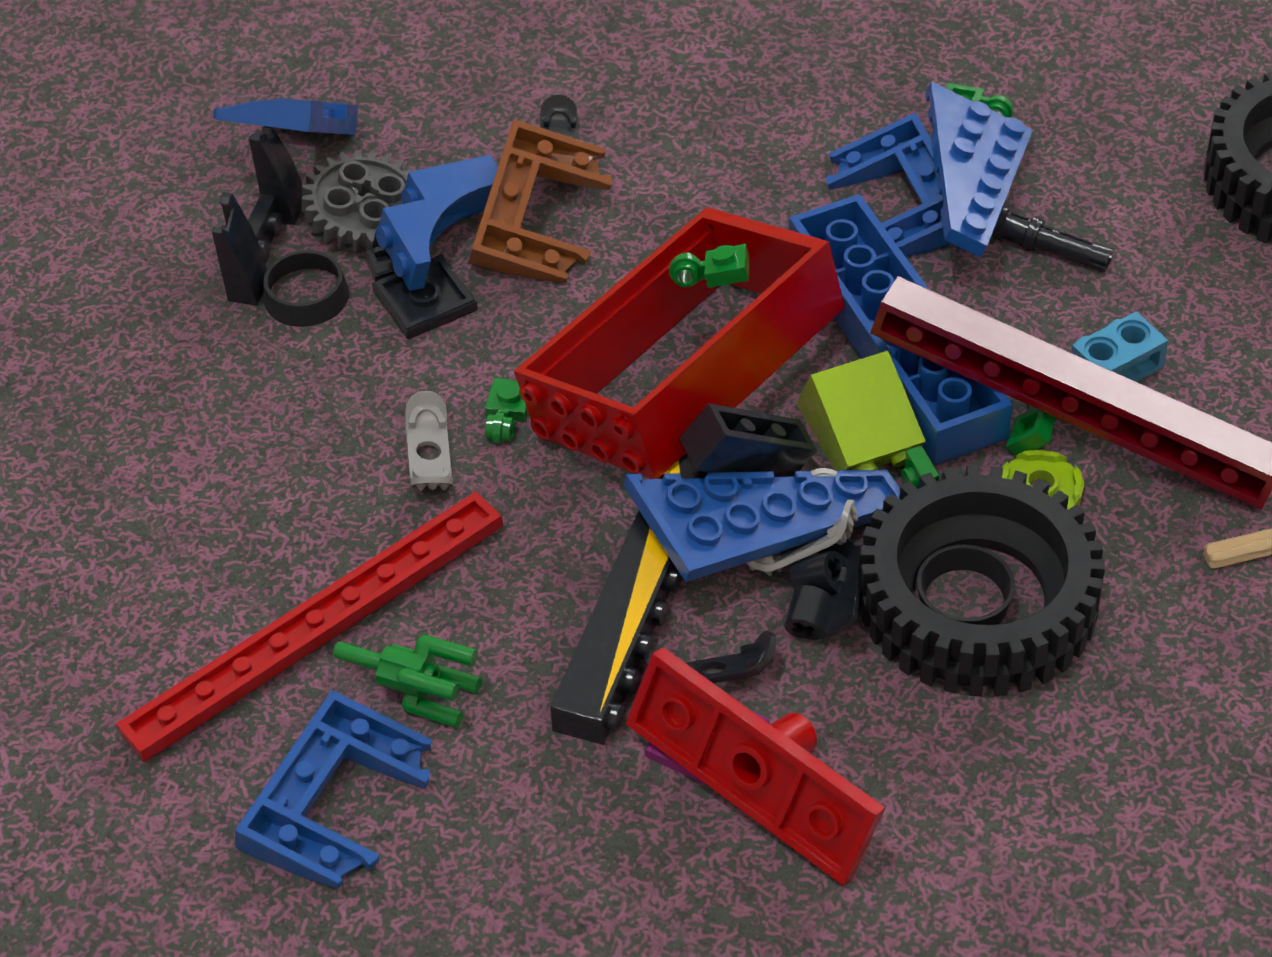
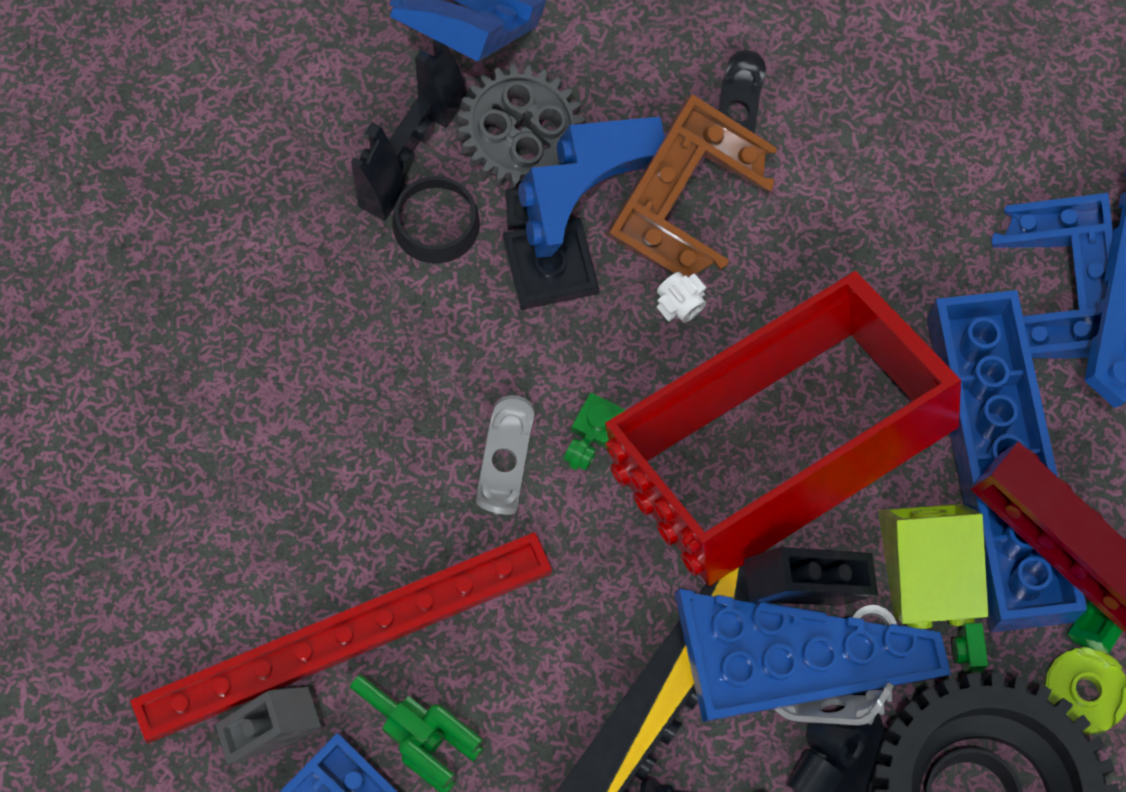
camera: 10 degrees right, 20 degrees up
green plate [669,244,750,288] -> none
none -> dark grey slope [215,687,321,765]
none -> white gear [657,272,707,323]

